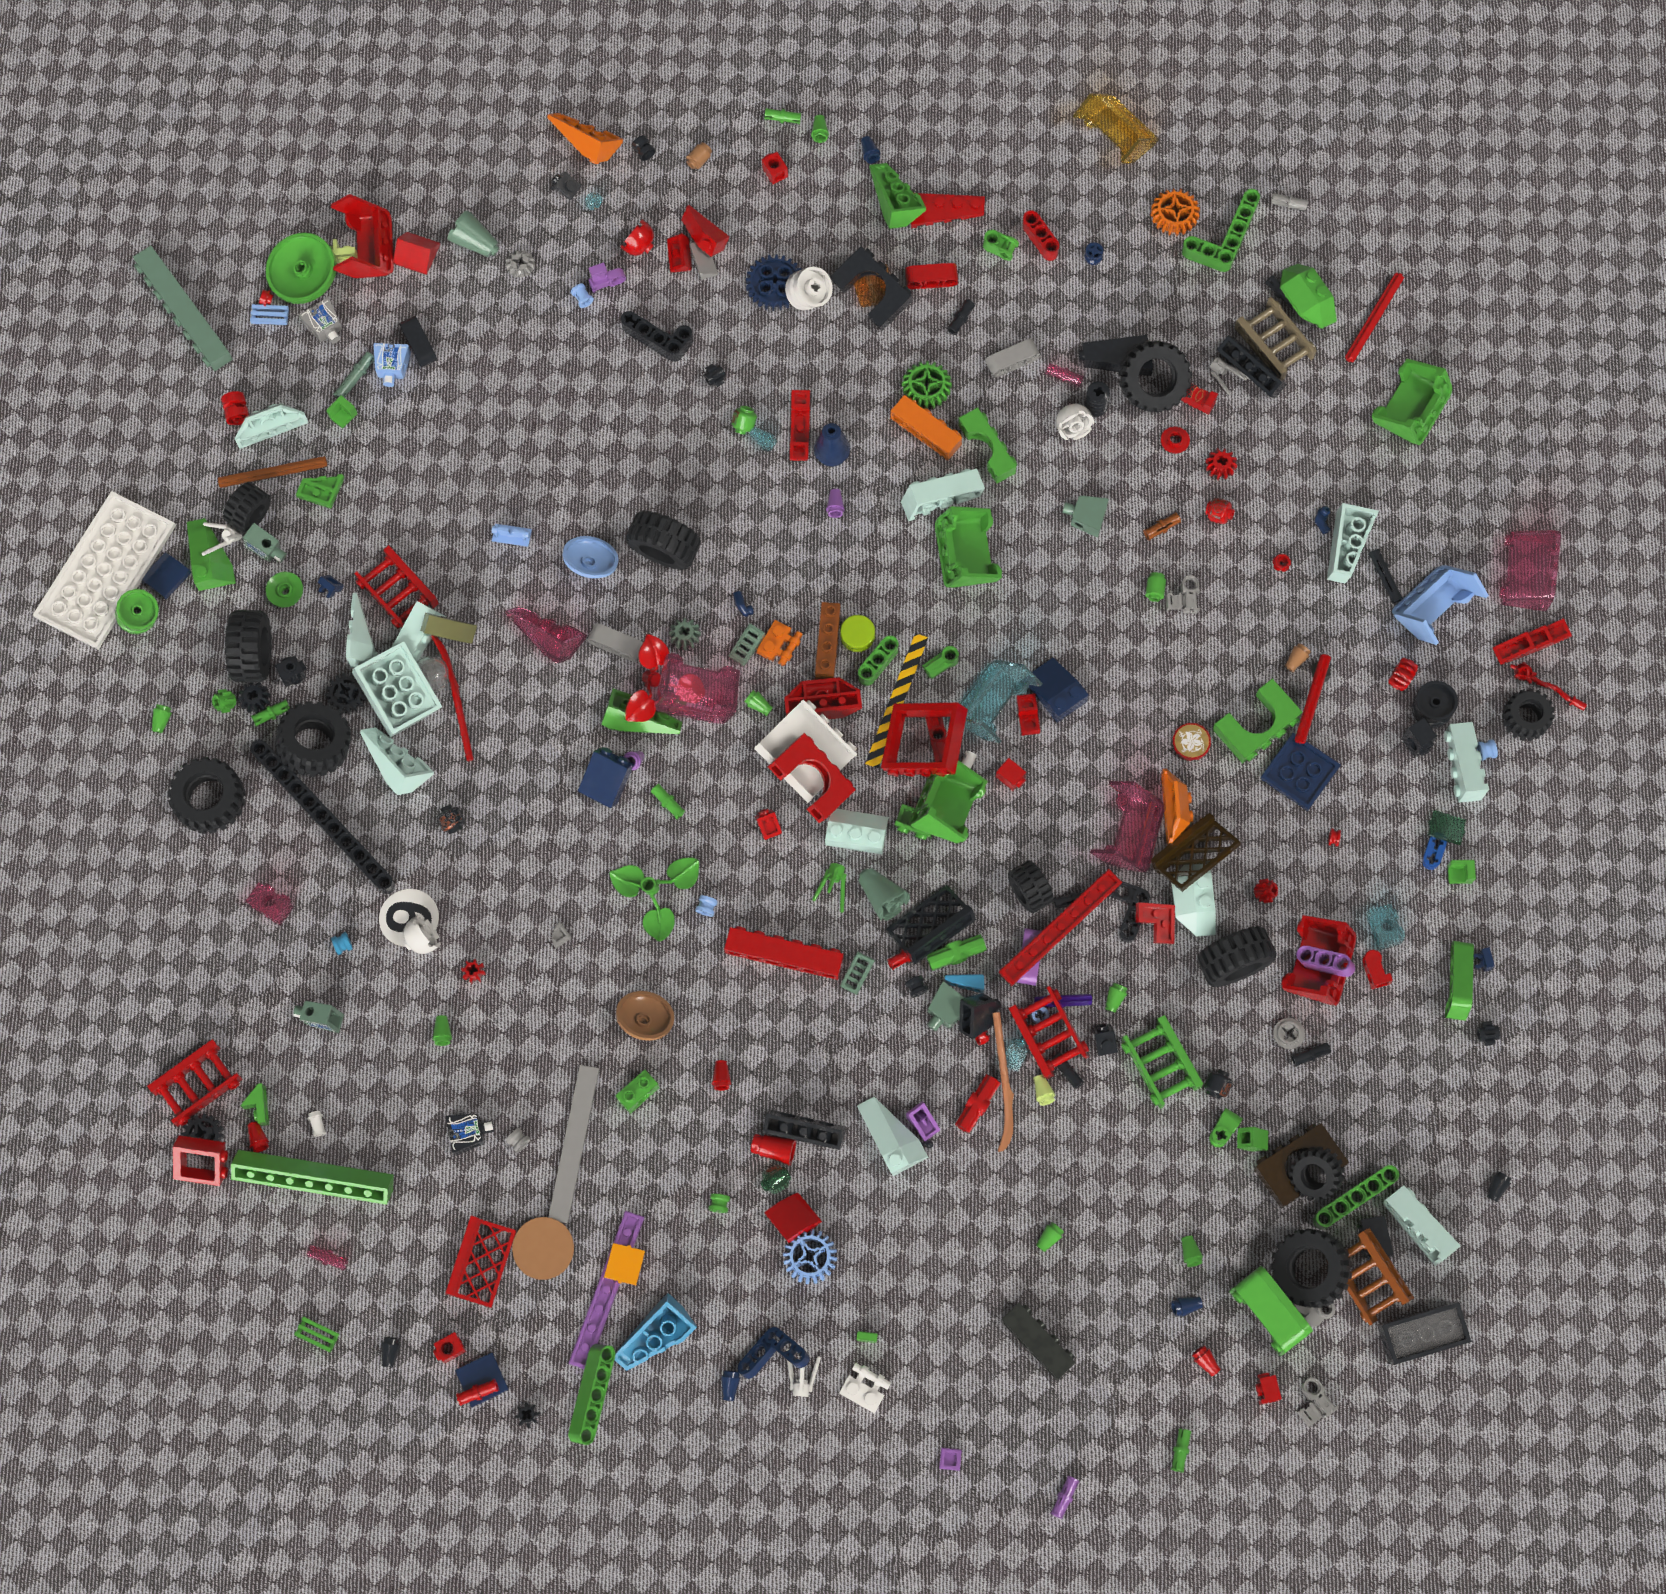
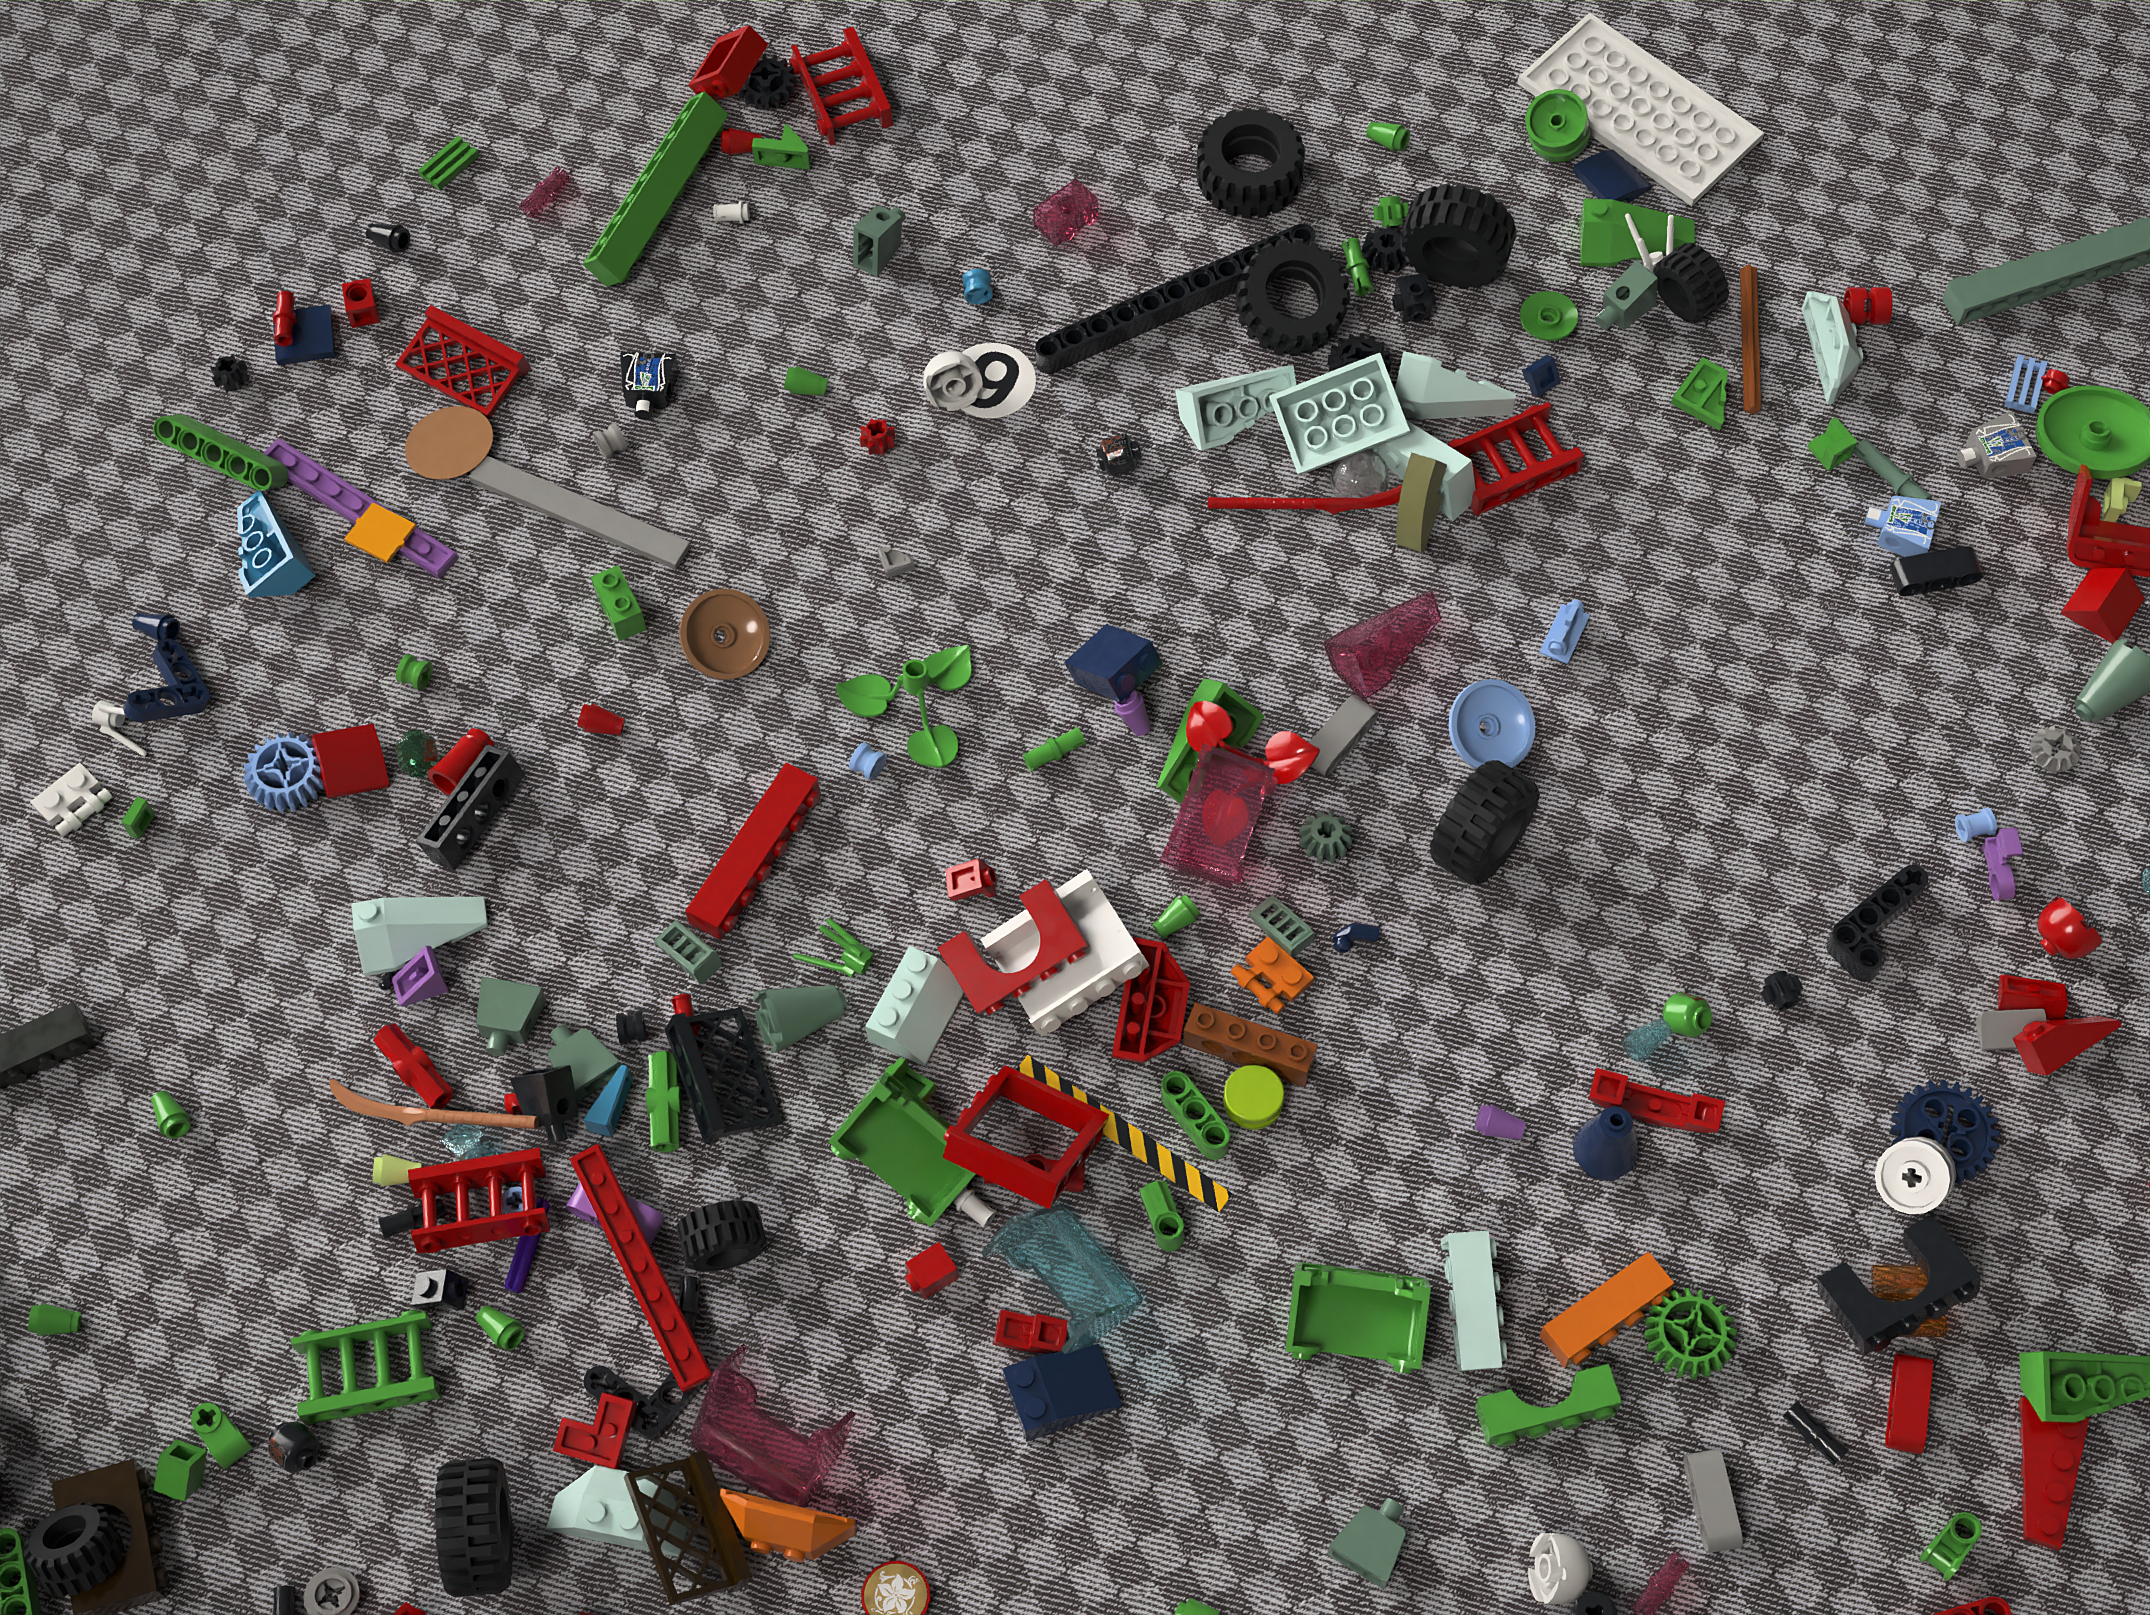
camera: 105 degrees right, 10 degrees down
none -> sand green torso [476,976,546,1056]

